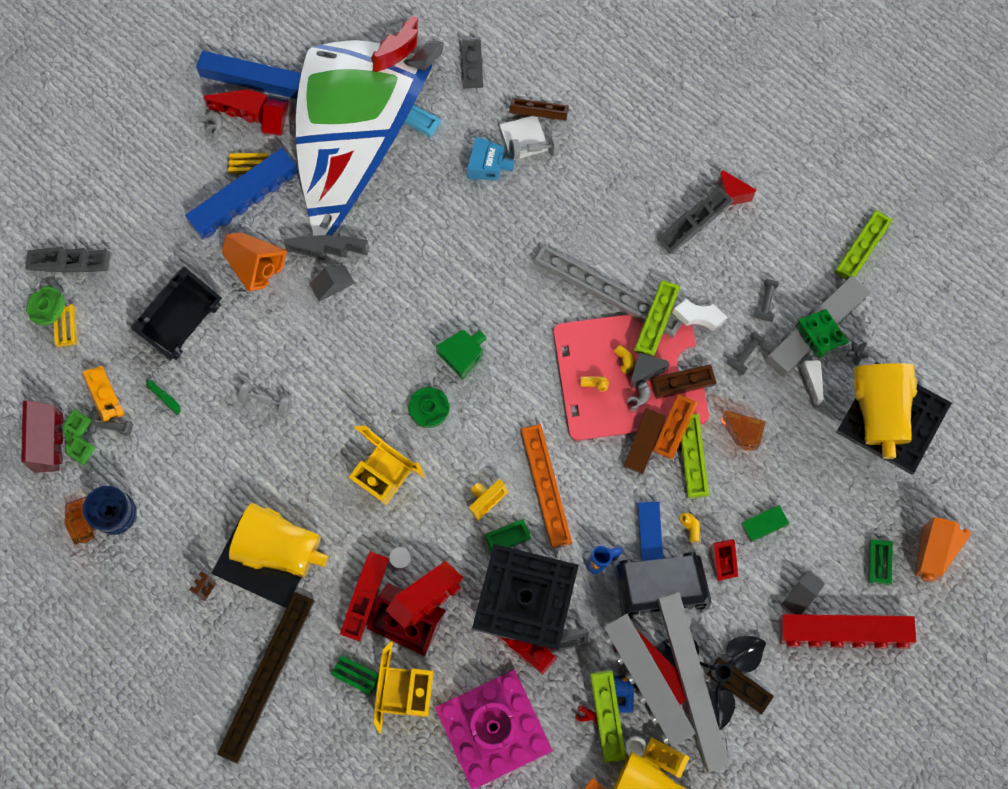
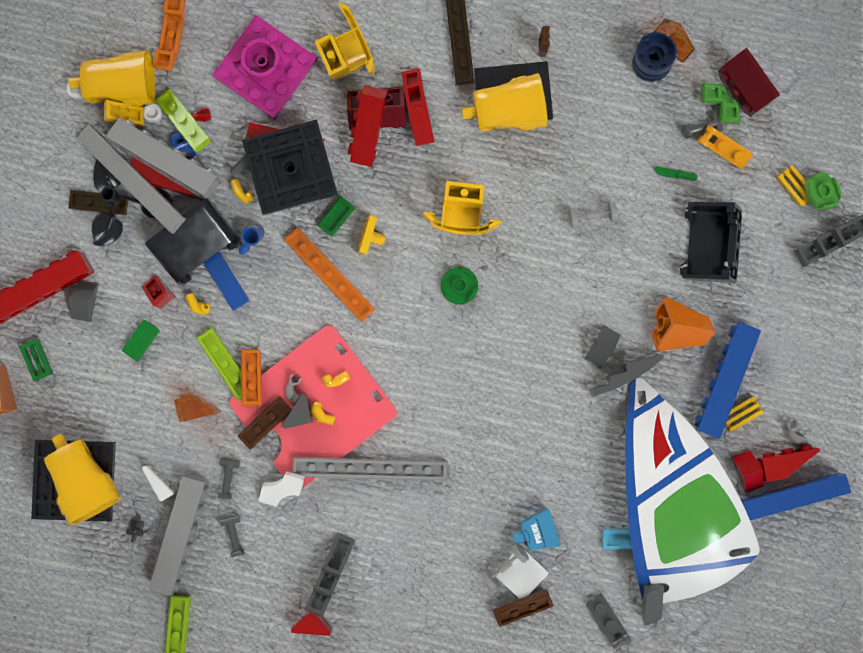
camera: 155 degrees right, 15 degrees up
green tile [330,655,379,696] -> none
red slope [371,15,418,72] -> none
white tile [389,547,411,570] -> none
green torso [436,330,487,380] -> none
reddish brown tile [623,408,665,474] -> none
lime tile [634,280,681,357] -> none
green hinge [797,309,849,358] -> none
none -> yellow arm [230,179,254,204]

